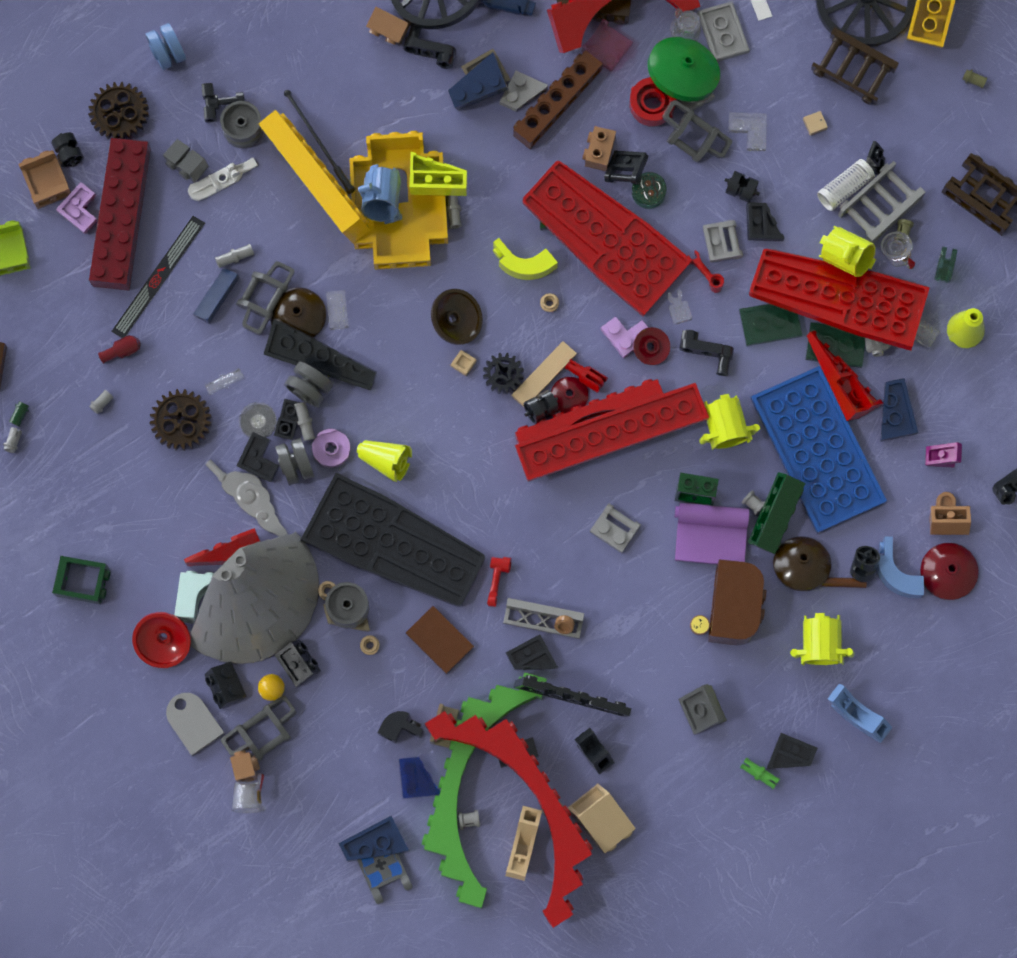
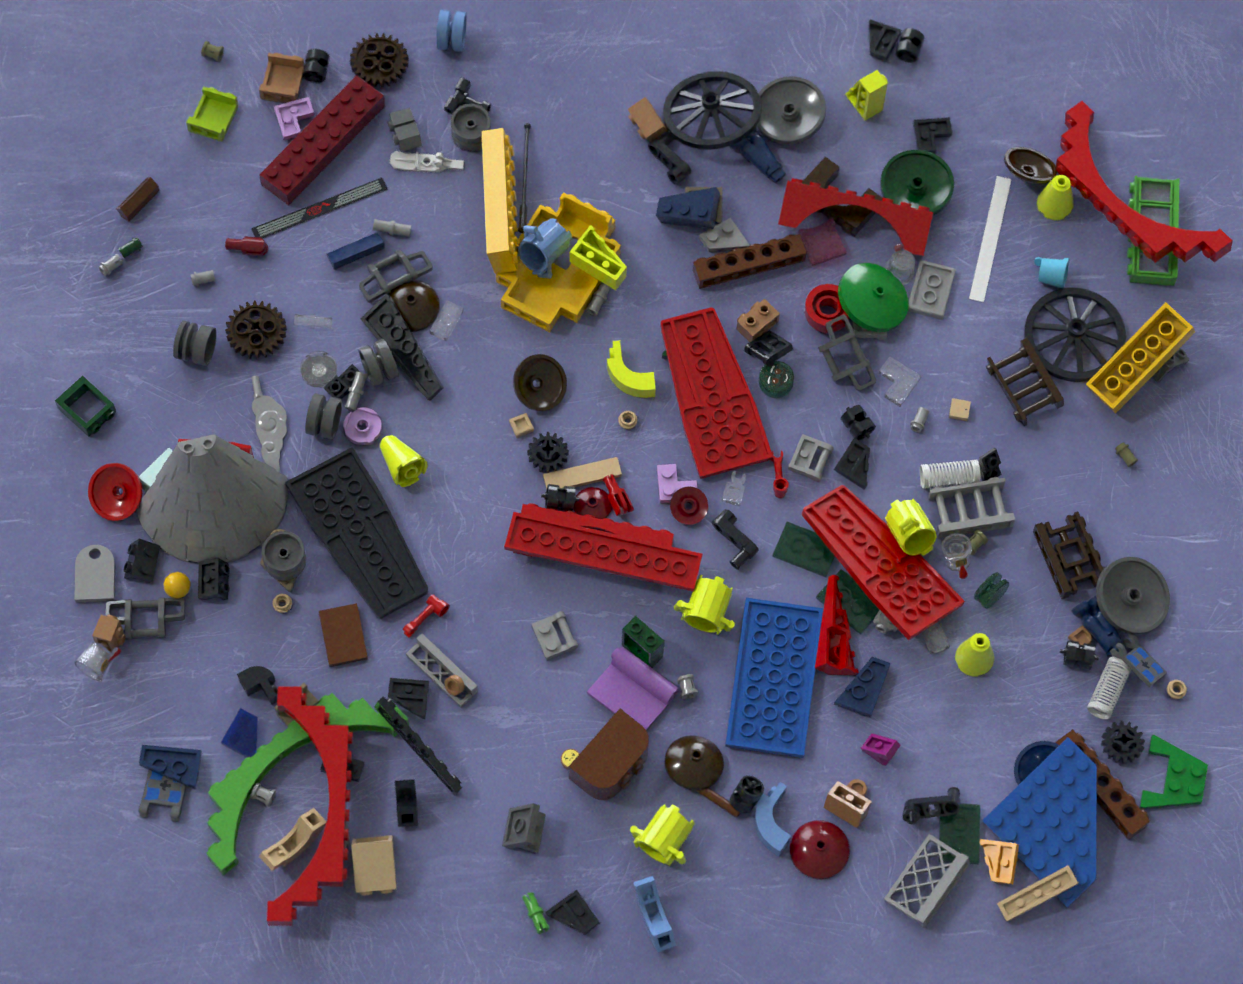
camera: 30 degrees right, 10 degrees down
black plate [236,431,280,483] -> none
dark green brick [747,472,805,554] -> none
none -> dark grey wheel [173,320,217,366]
none -> light grey pin [910,407,929,433]

